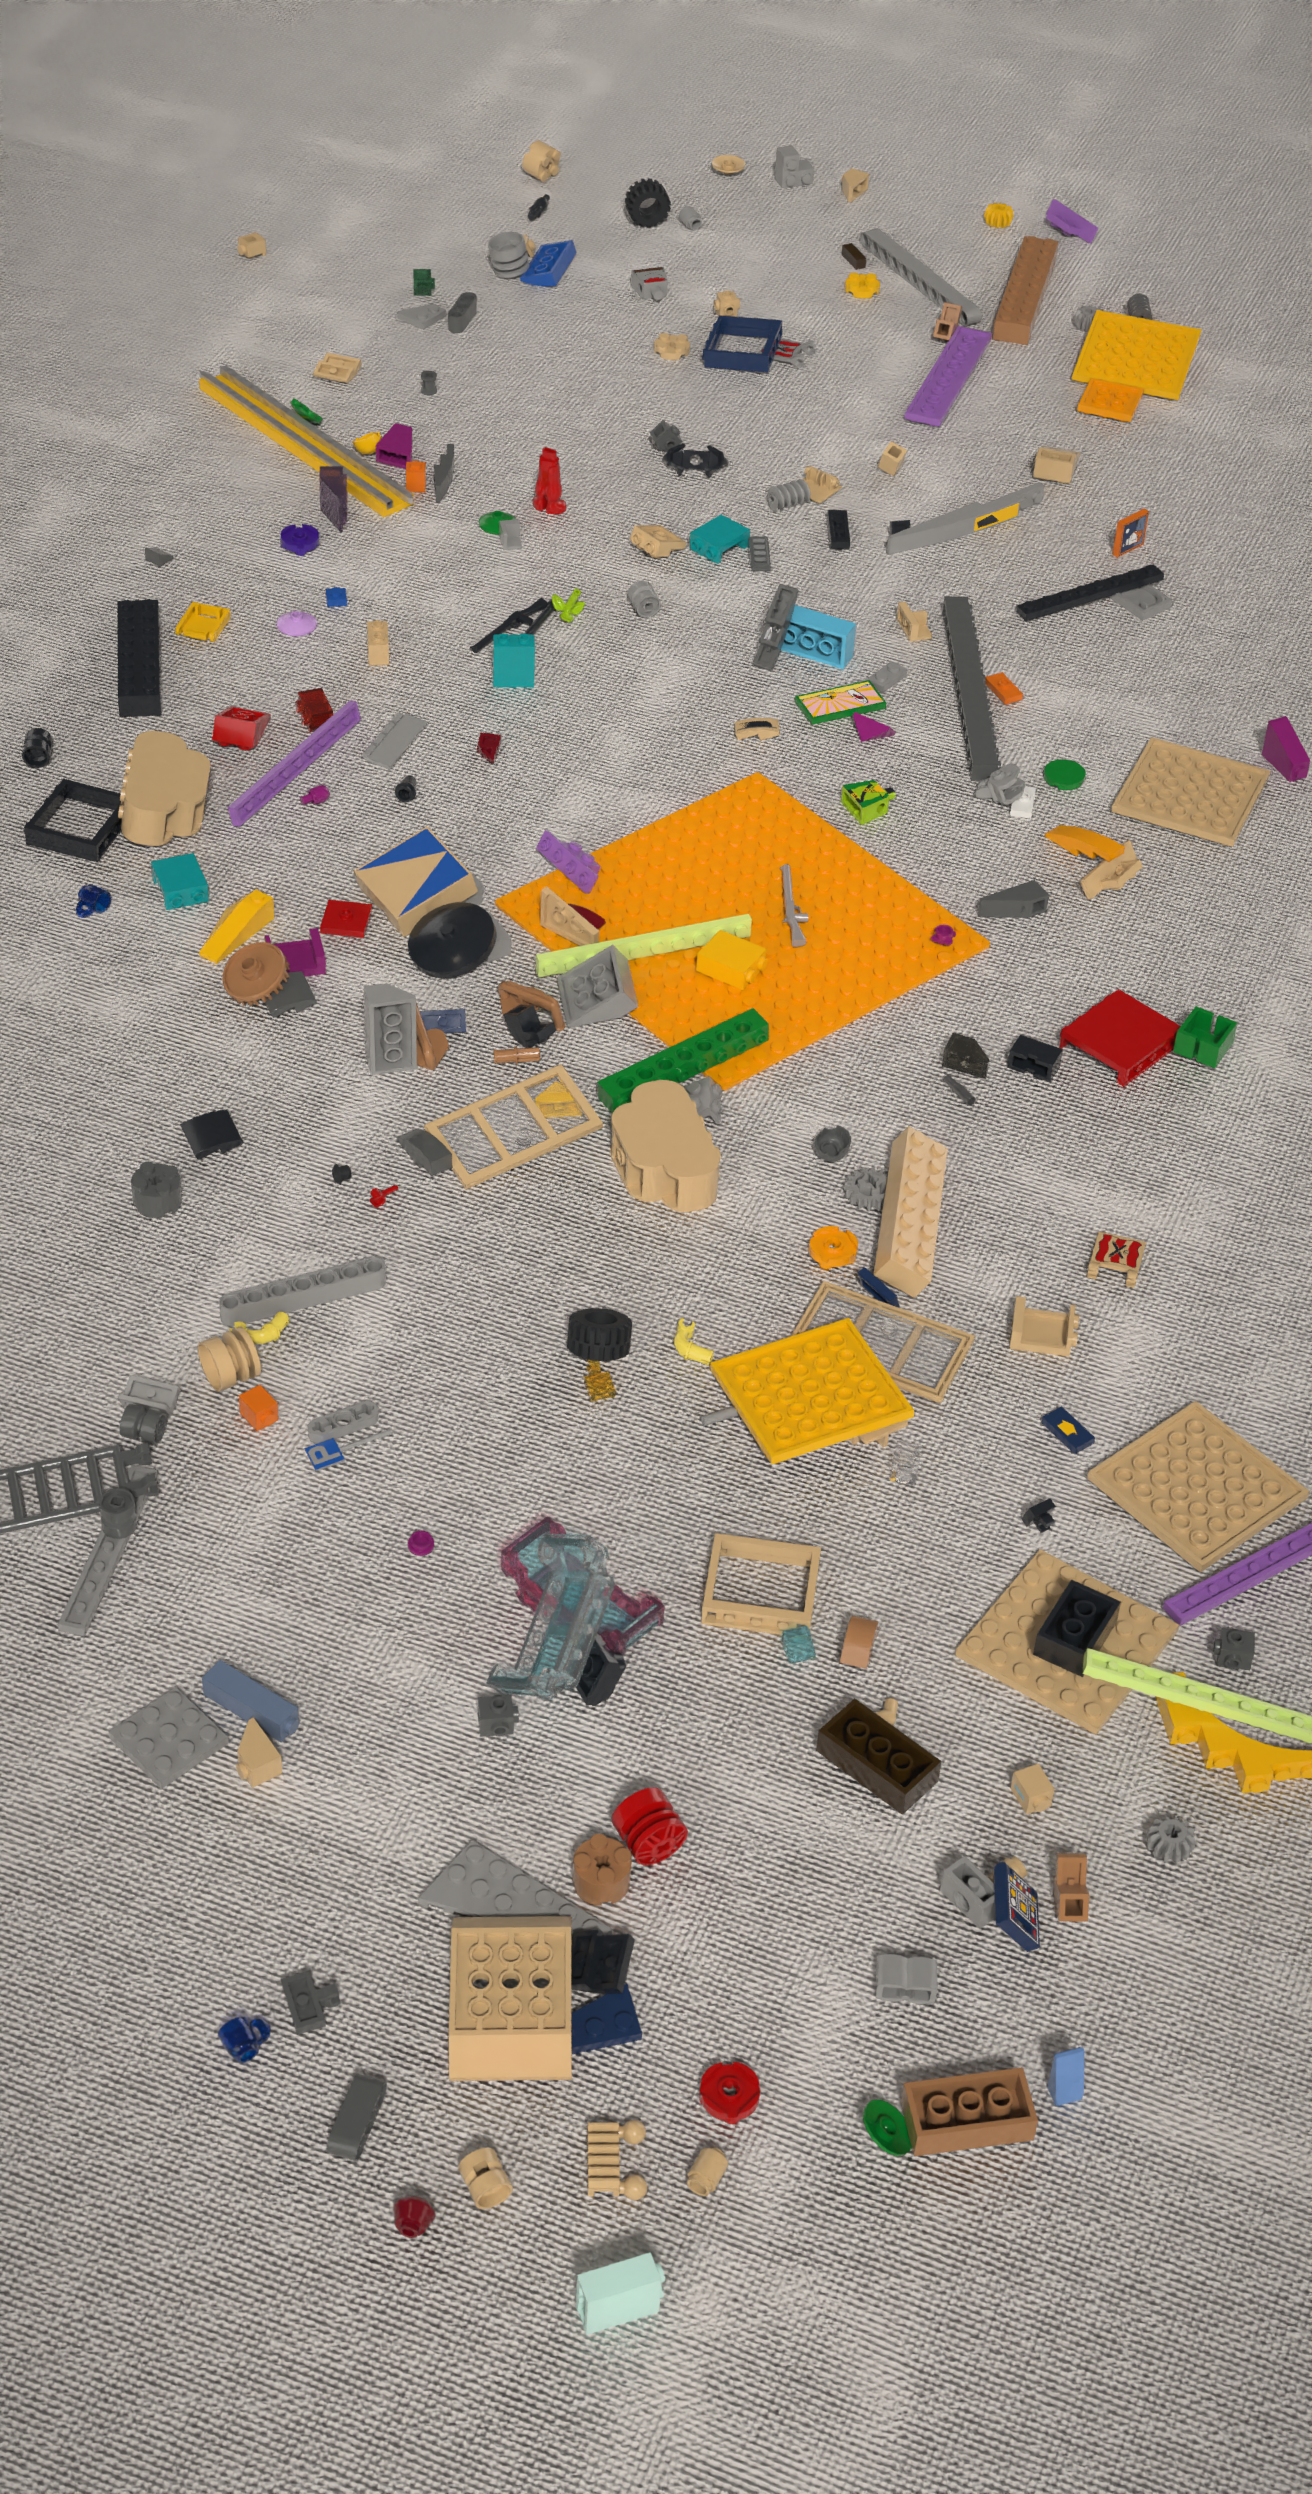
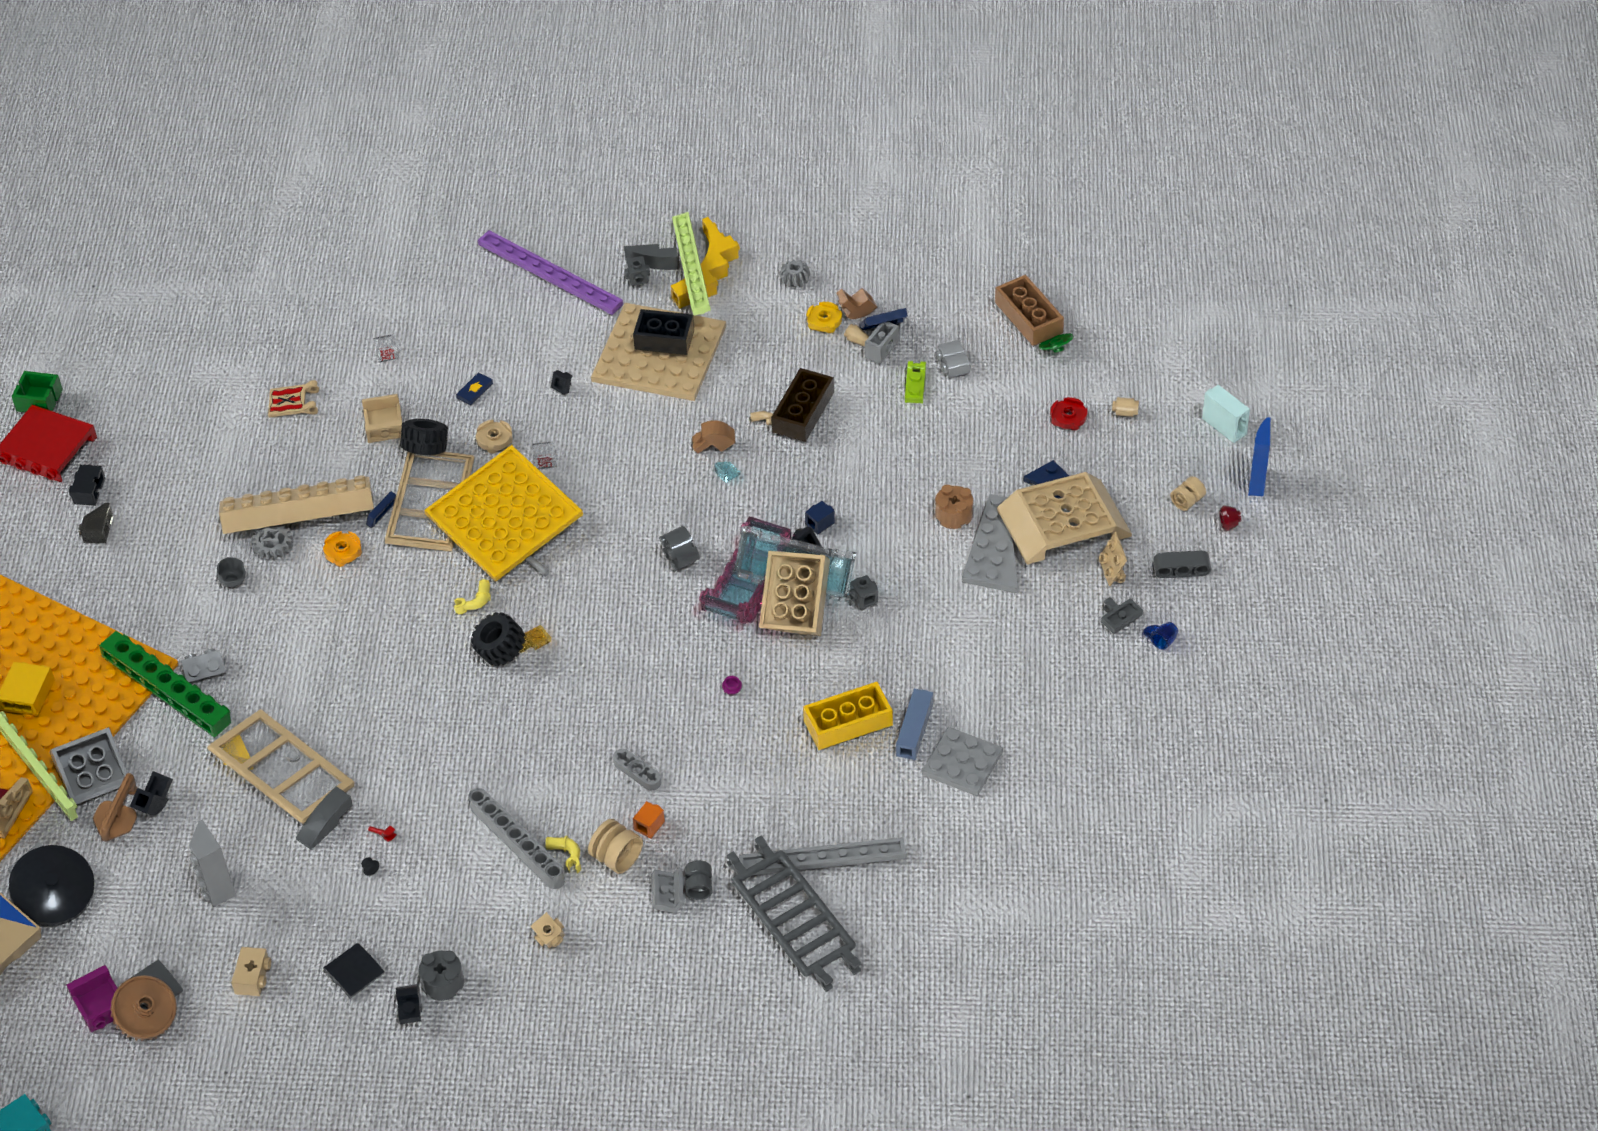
camera: 105 degrees left, 5 degrees up
dark grey wheel [99,1488,137,1539] -> none
yellow wedge [199,889,274,964] -> none
tan slope [236,1717,282,1788] -> none
piece [304,1429,393,1472] -> none
red plate [320,899,372,938] -> none
medium nougat piece [416,1003,449,1070] -> none
dark blue plate [420,1008,466,1033] -> none
medium nougat axle [494,1046,540,1065] -> none
black slope [571,1930,635,1994] -> none
tan gear [587,2119,647,2201] -> none
tan brick [610,1080,721,1212] -> none
red wheel [611,1787,688,1866] -> none
tan window [701,1533,821,1639] -> none
flat silver pin [943,1075,976,1106] -> none
tan brick [1011,1763,1055,1815] -> none
medium blue slope [1047,2047,1085,2106] -> none
tan plate [1087,1401,1310,1573] -> none
none -> tan brick [231,947,271,996]
none -> clear brick [373,334,402,363]
none -> black brick [396,984,422,1024]
none -> black tyre [400,419,448,455]
none -> tan plate [476,420,513,454]
none -> tan brick [531,912,565,949]
none -> dark grey slope [624,244,678,270]
none -> dark grey brick [659,526,700,571]
none -> tan slope [759,551,830,636]
none -> yellow brick [803,682,893,750]
none -> dark blue brick [805,501,835,535]
none -> yellow plate [806,302,842,333]
none -> lime plate [905,361,926,403]
none -> tan hinge [1098,532,1127,586]
none -> blue slope [1248,417,1271,496]

